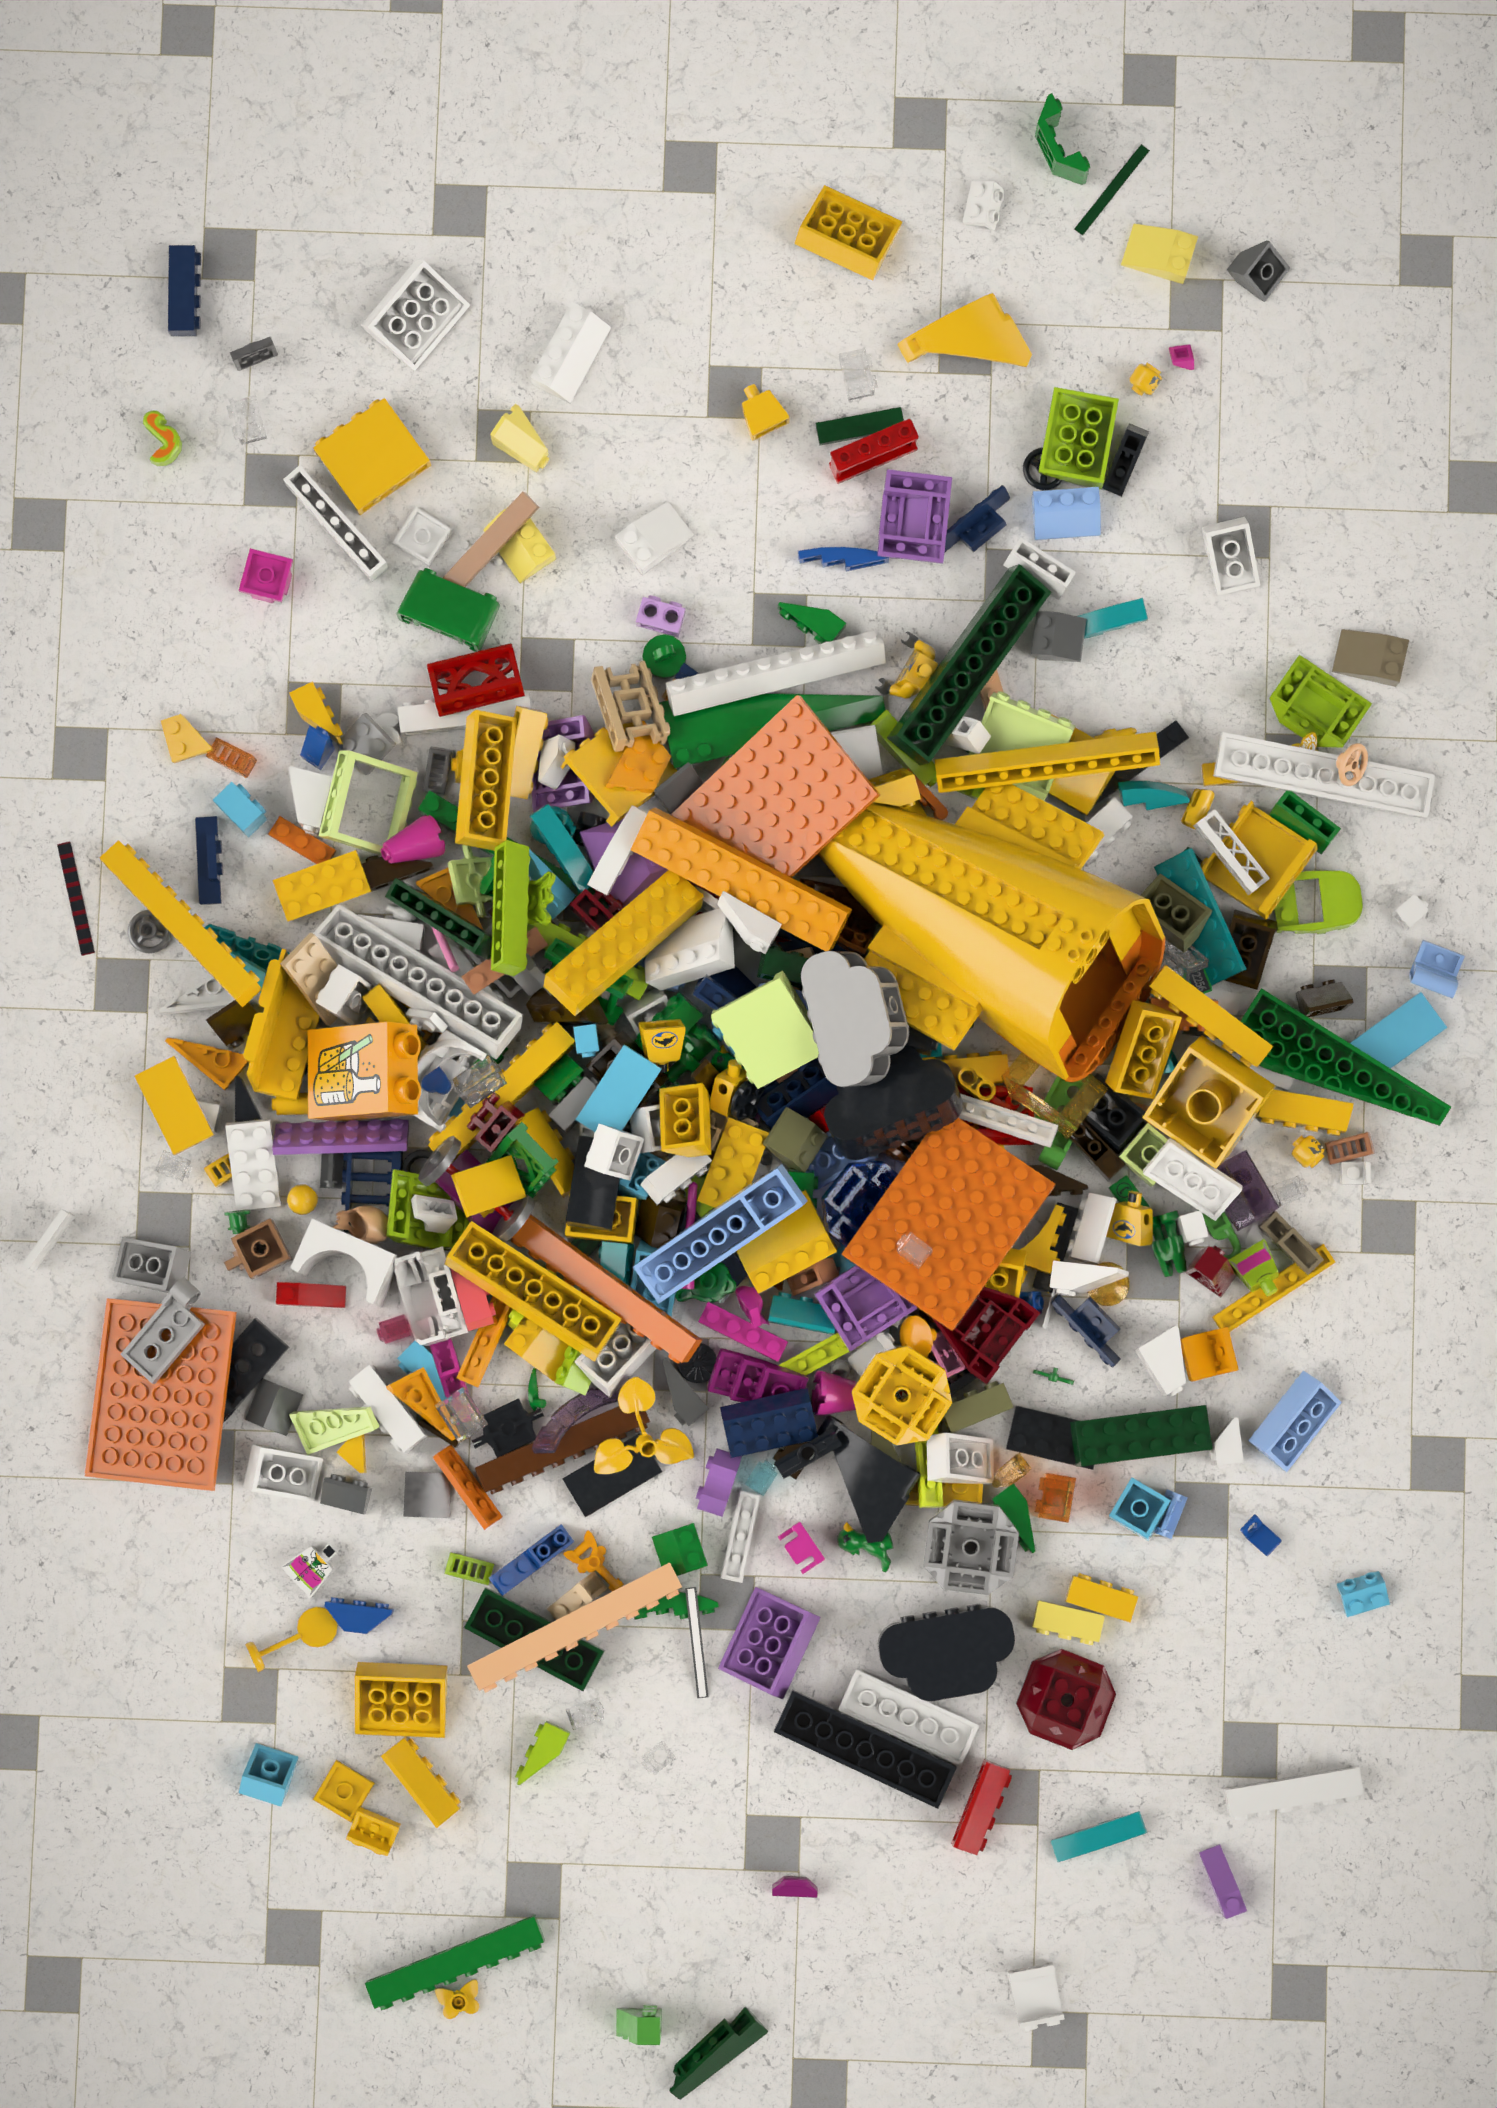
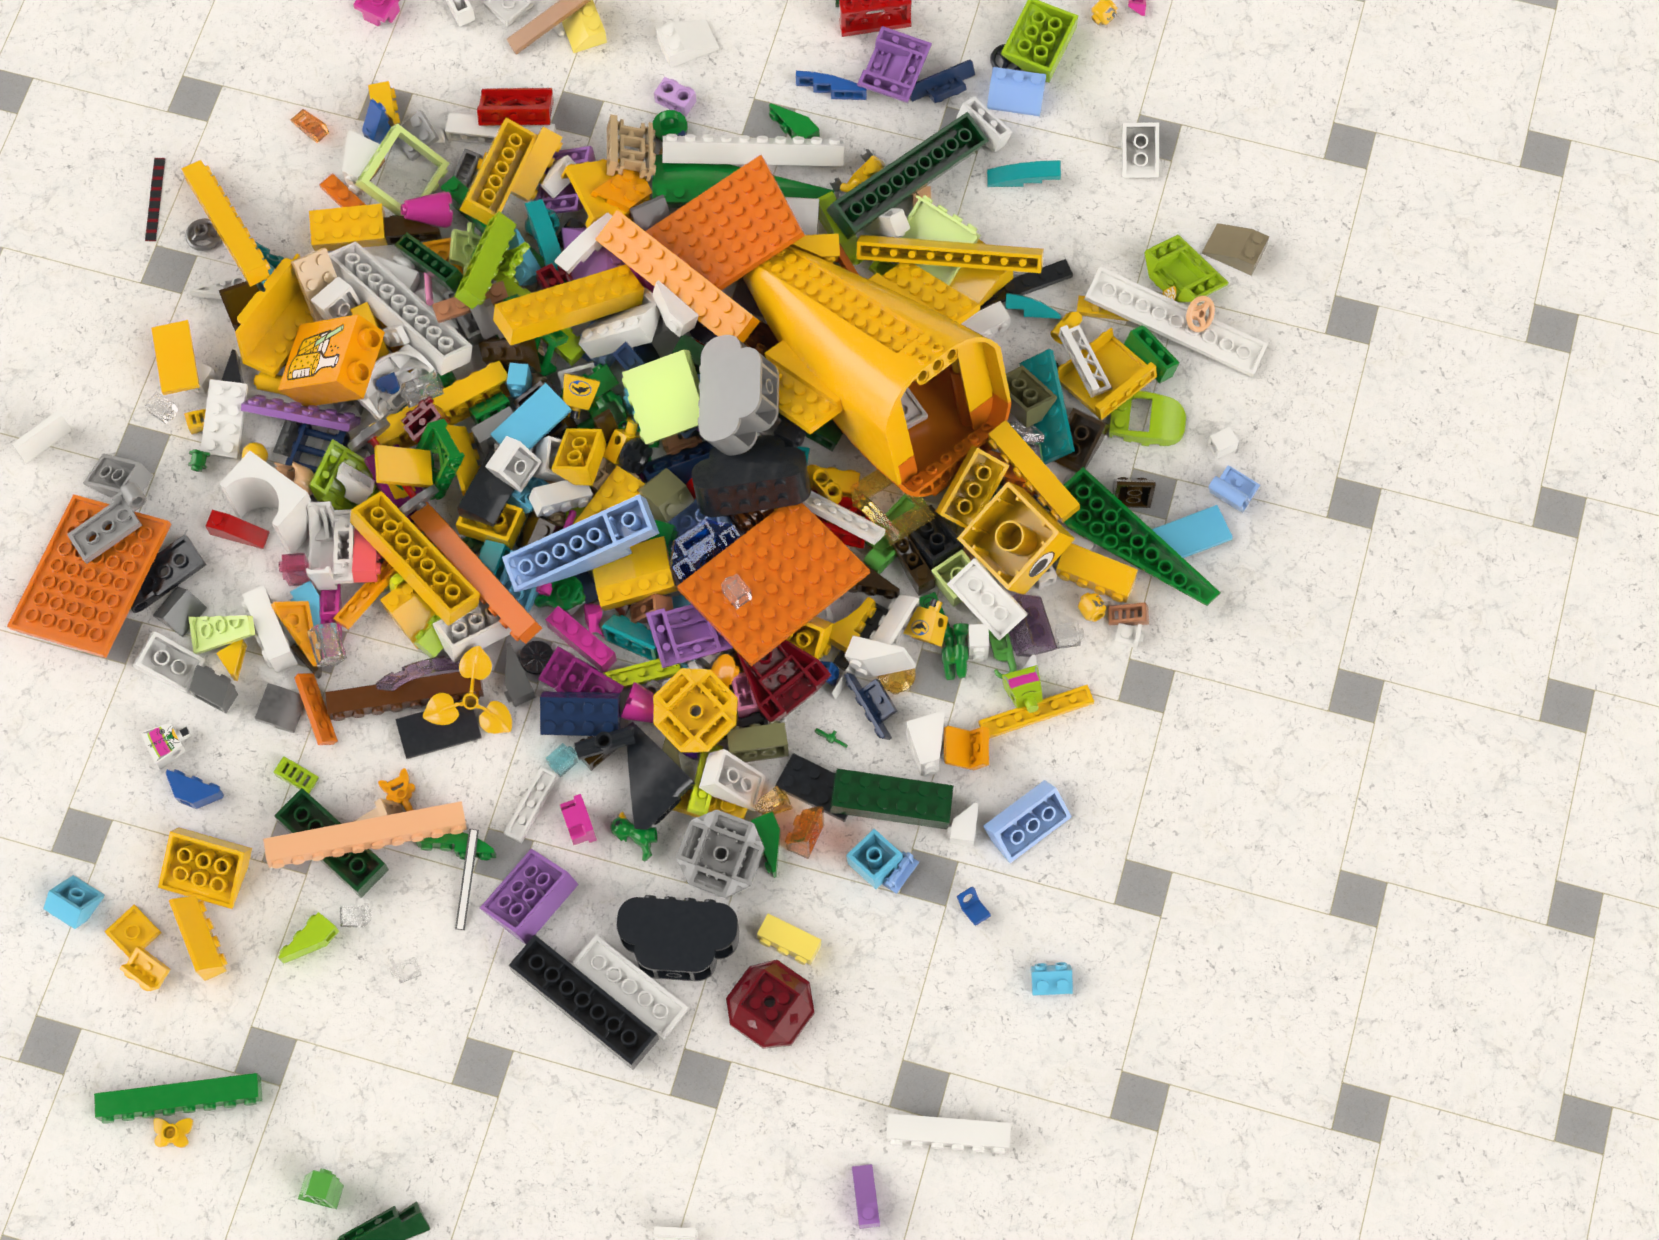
camera: 15 degrees right, 15 degrees down
yellow wing [161,714,214,763] -> none
light orange wing [165,1038,250,1091] -> none
dark blue bracket [195,816,223,905] -> none
medium azure brick [213,782,268,838] -> none
medium nougat hinge [224,1219,293,1280] -> none
yellow piece [245,1607,337,1672] -> none
green windscreen [396,568,500,652] -> none
black plate [472,1398,544,1458] -> none
blue slope [489,1524,574,1596] -> none
green bar [528,1368,546,1411] -> none
green slope [652,1523,708,1576] -> none
medium lavender brick [695,1448,742,1517] -> none
magenta slope [772,1876,818,1898] -> none
red slope [951,1759,1012,1855] -> none
dark grey slope [1031,611,1087,662] -> none
teal slope [1051,1811,1147,1862] -> none
yellow brick [1065,1573,1138,1623] -> none
black slope [1102,423,1149,497] -> none
dark red wedge [1185,1245,1236,1298] -> none
dark tan slope [1258,1211,1324,1275] -> none

